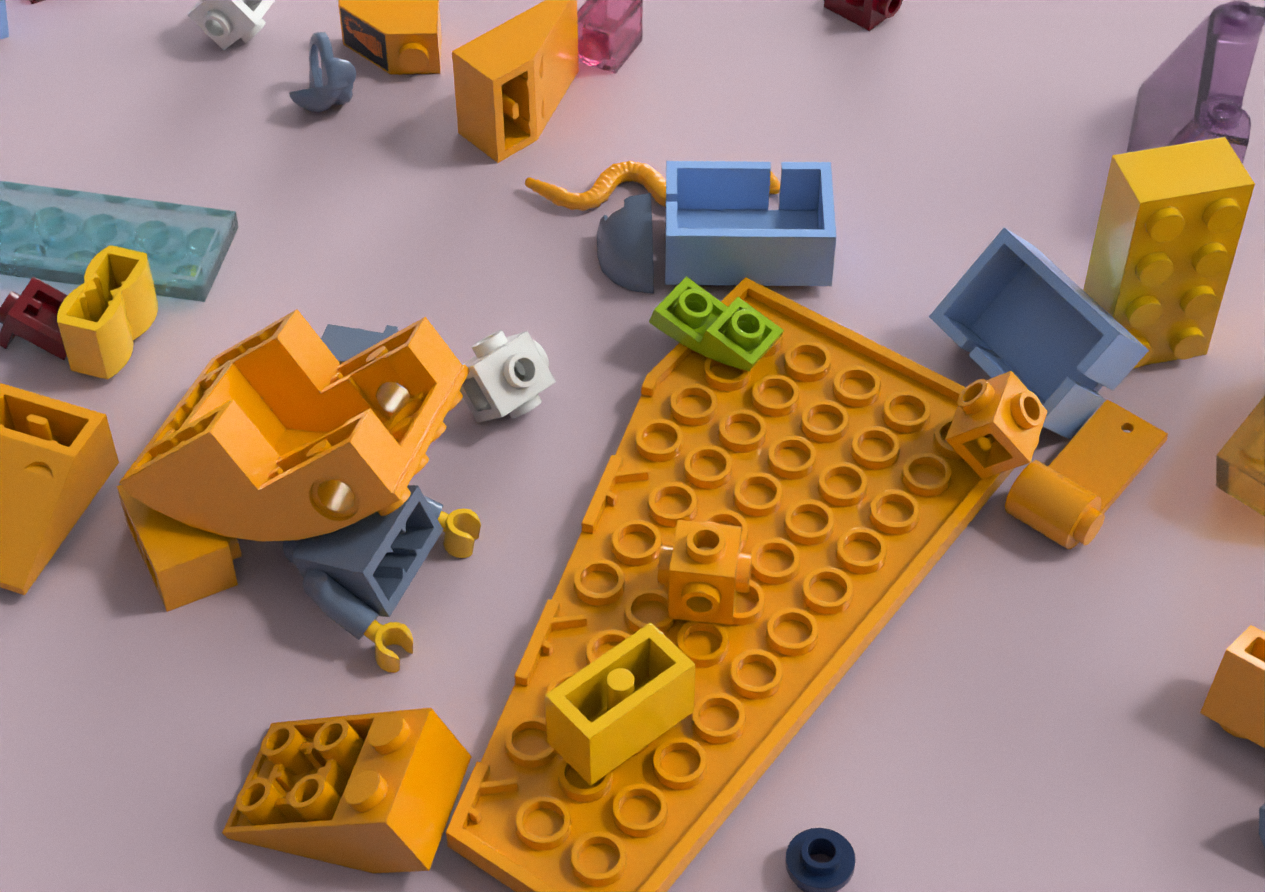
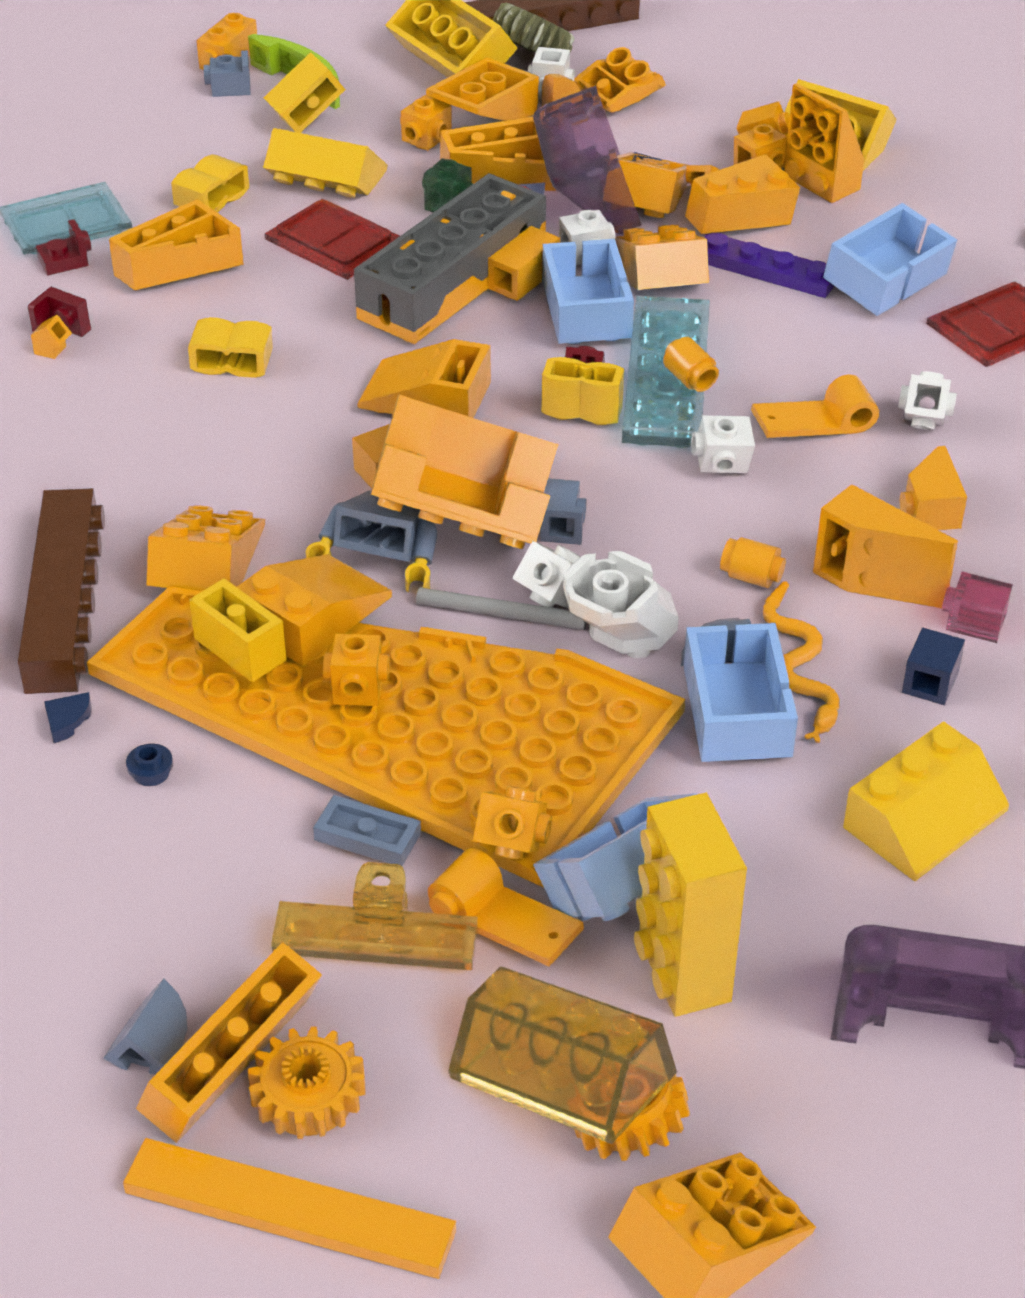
camera: 85 degrees right, 5 degrees down
sand blue piece [289,32,356,112] -> none
lime slope [649,276,784,371] -> none
none -> light orange slope [237,554,392,666]
none -> clear yellow plate [271,862,478,970]
none -> sand blue plate [313,795,421,867]
none -> light grey bar [416,587,587,630]
none -> white brick [563,551,679,658]
none -> light orange brick [663,337,719,392]
none -> white brick [691,415,755,473]
none -> light orange brick [720,537,786,588]
none -> light orange door [751,374,880,438]
none -> yellow slope [843,721,1009,881]
none -> dark blue brick [902,627,965,706]

